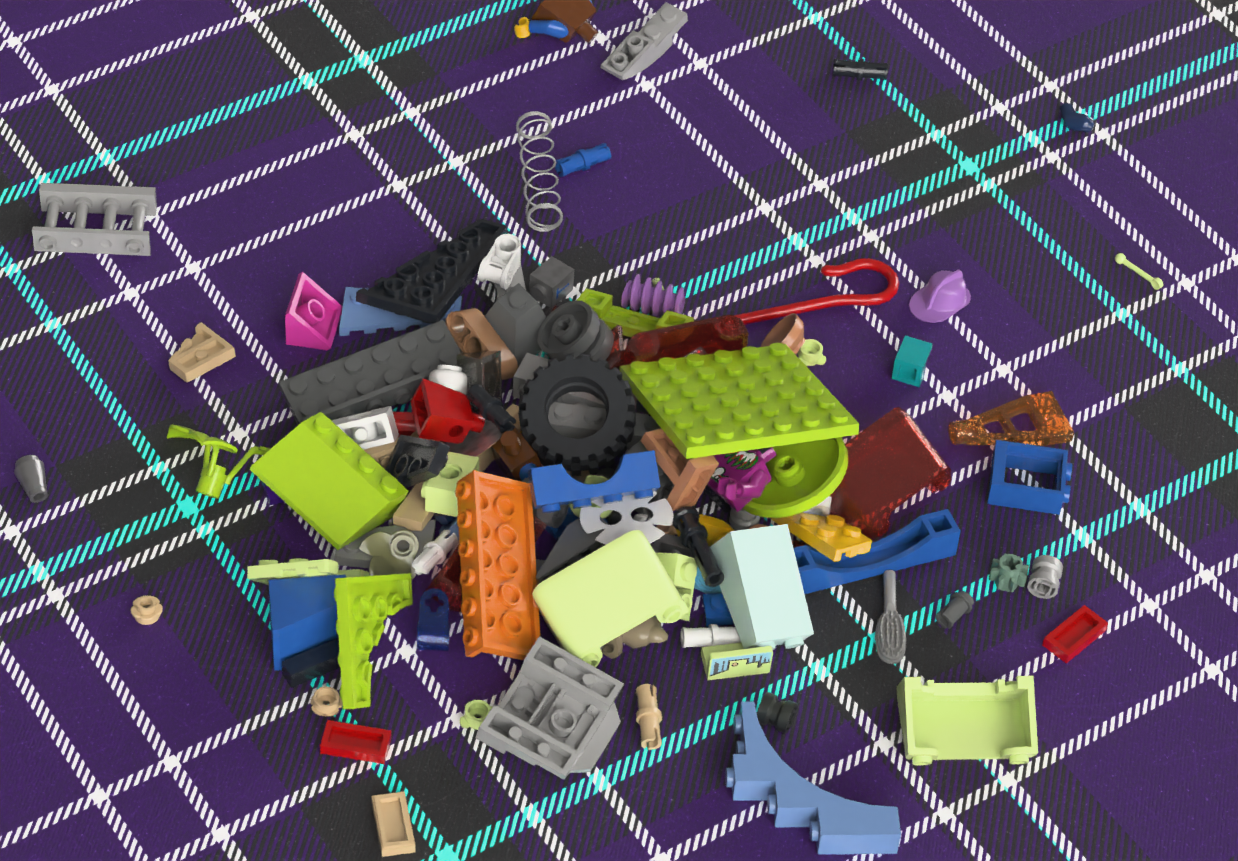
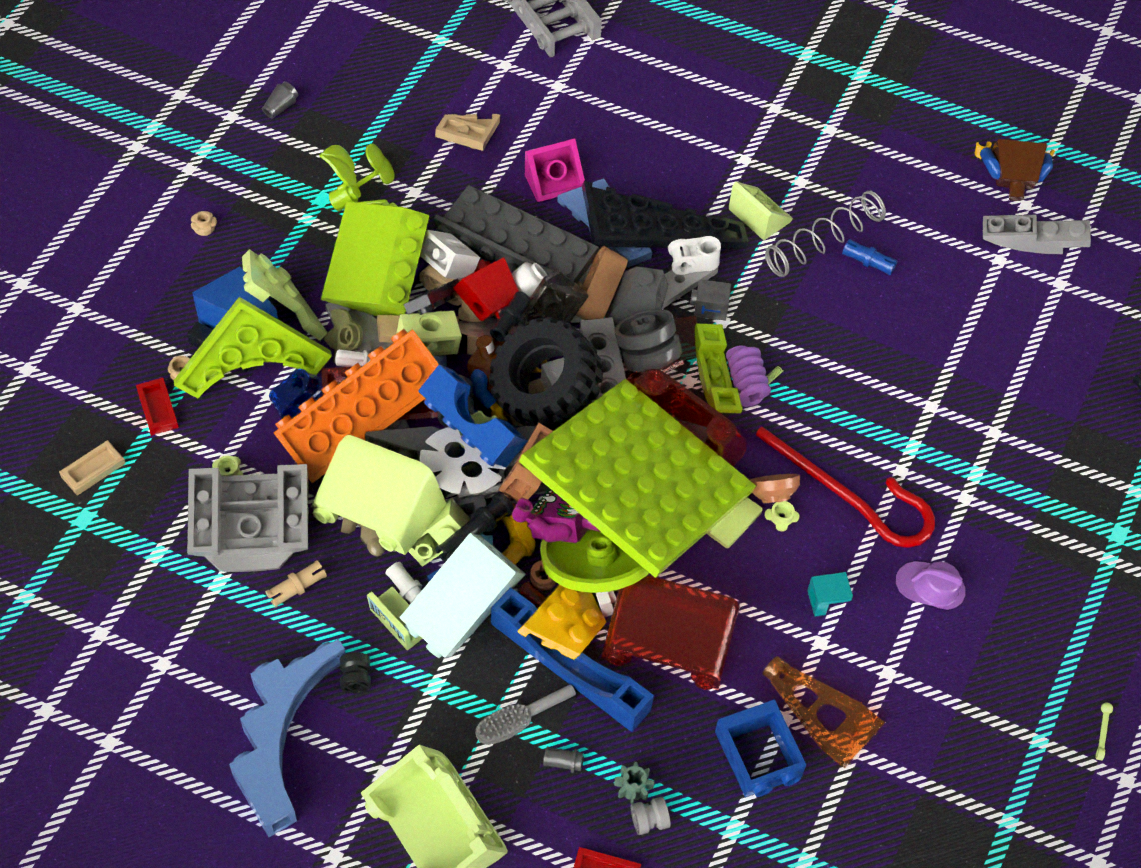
camera: 60 degrees right, 10 degrees up
none -> yellowish green slope [729,181,793,240]

